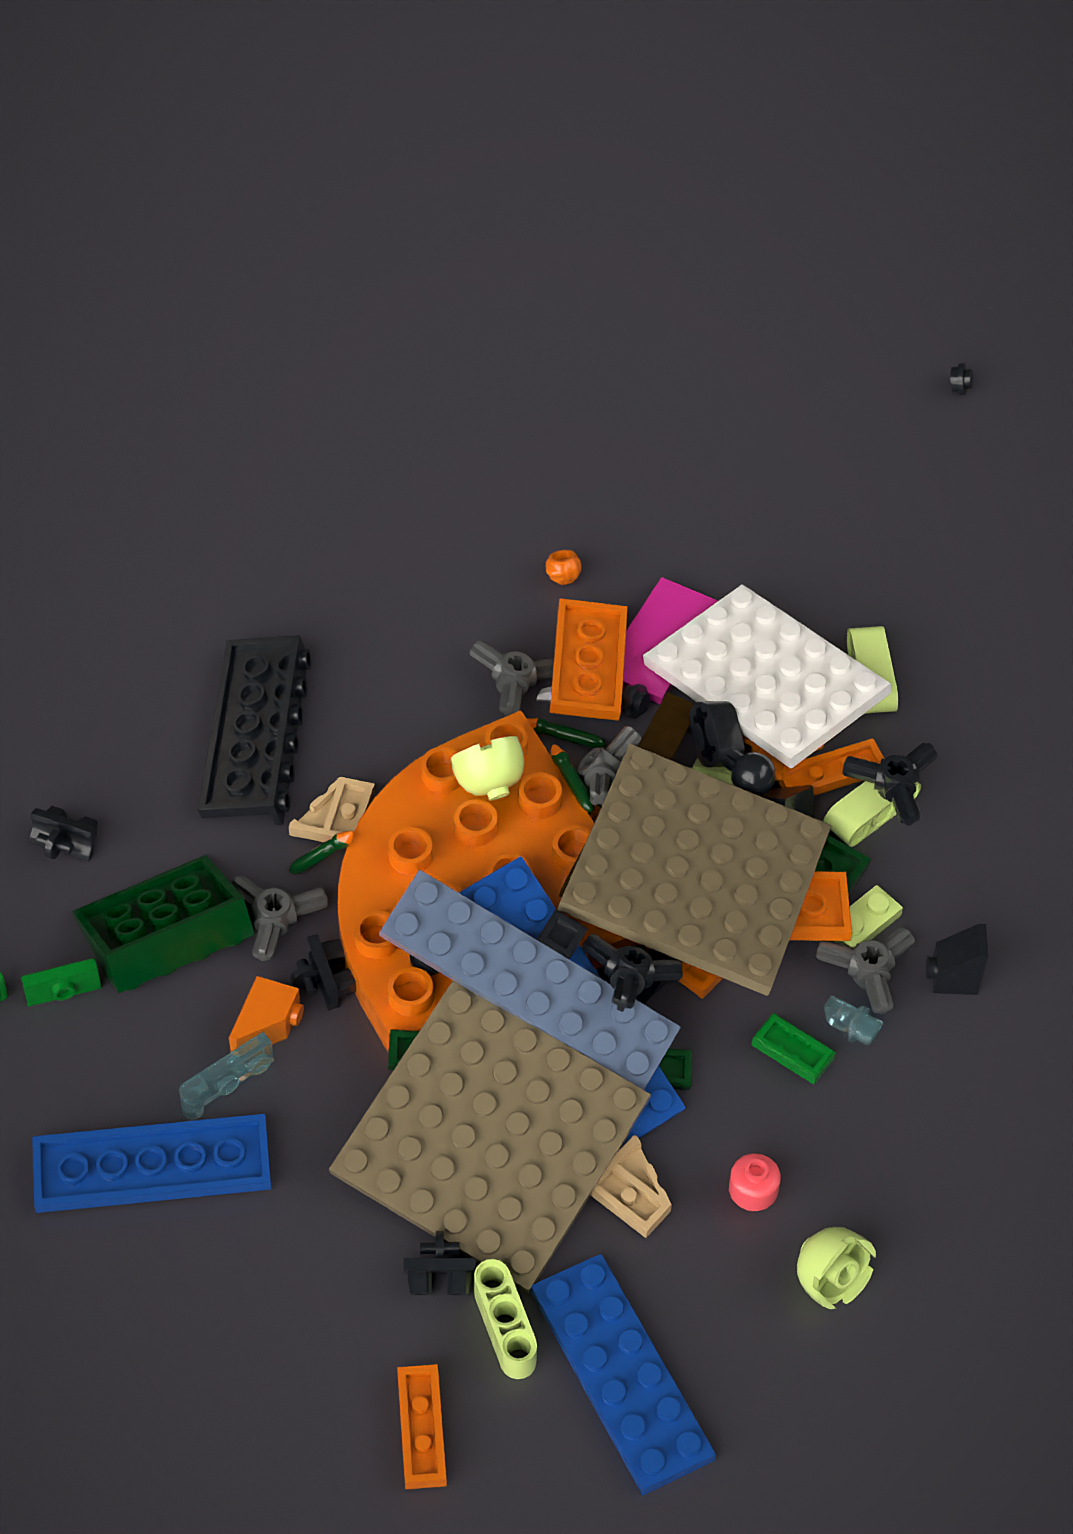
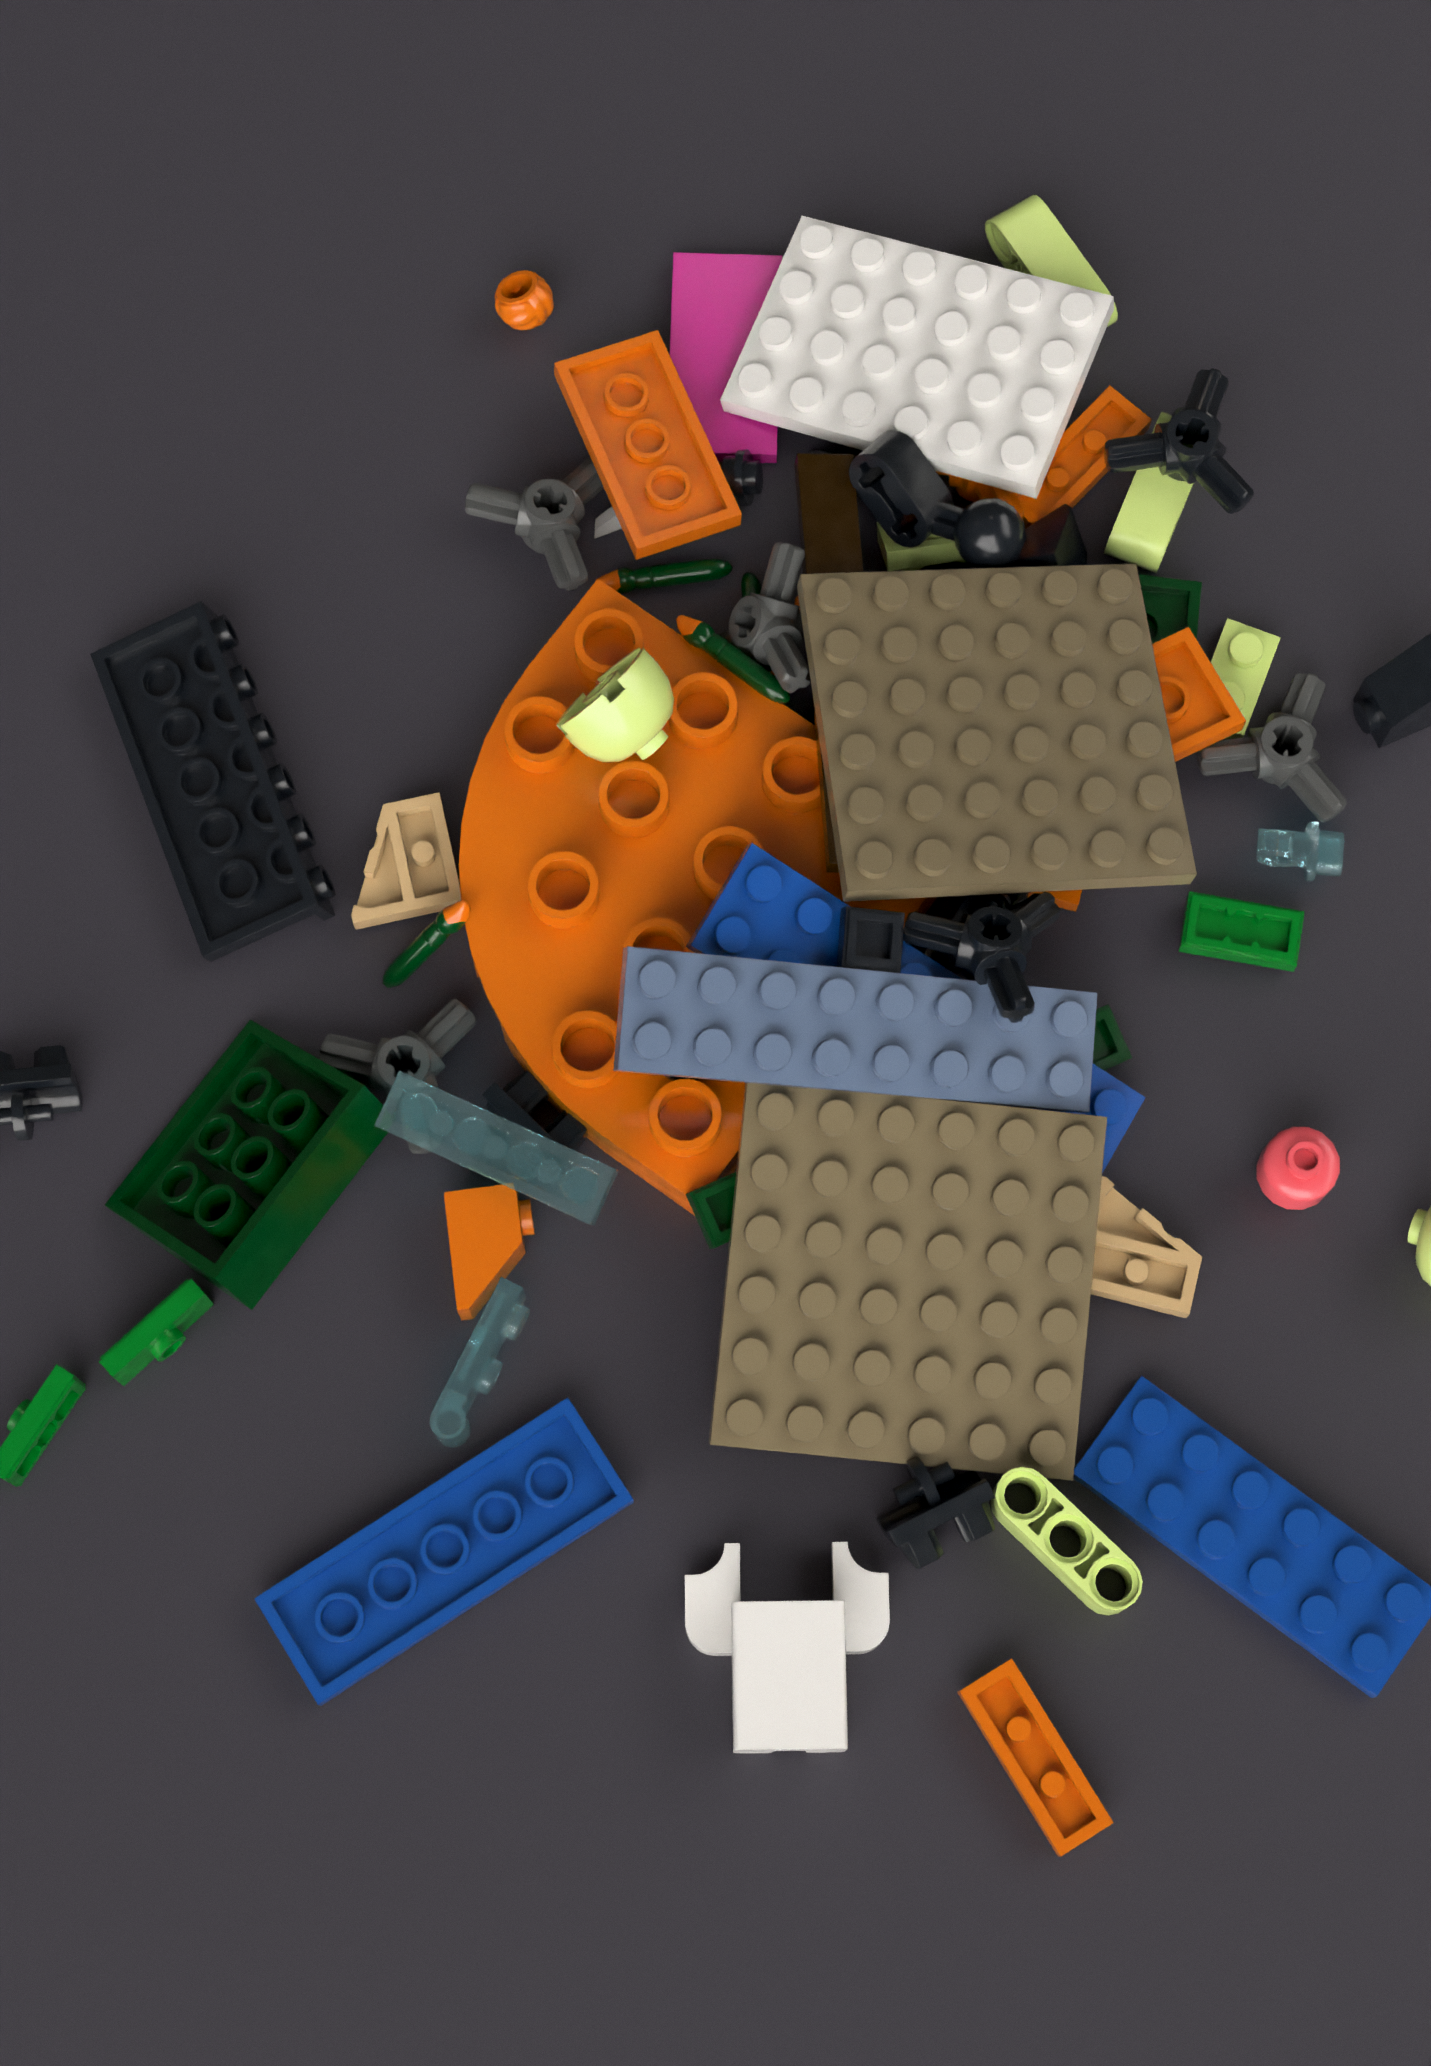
camera: 25 degrees left, 20 degrees up
none -> clear light blue plate [374,1071,619,1225]
none -> white piece [685,1542,890,1753]

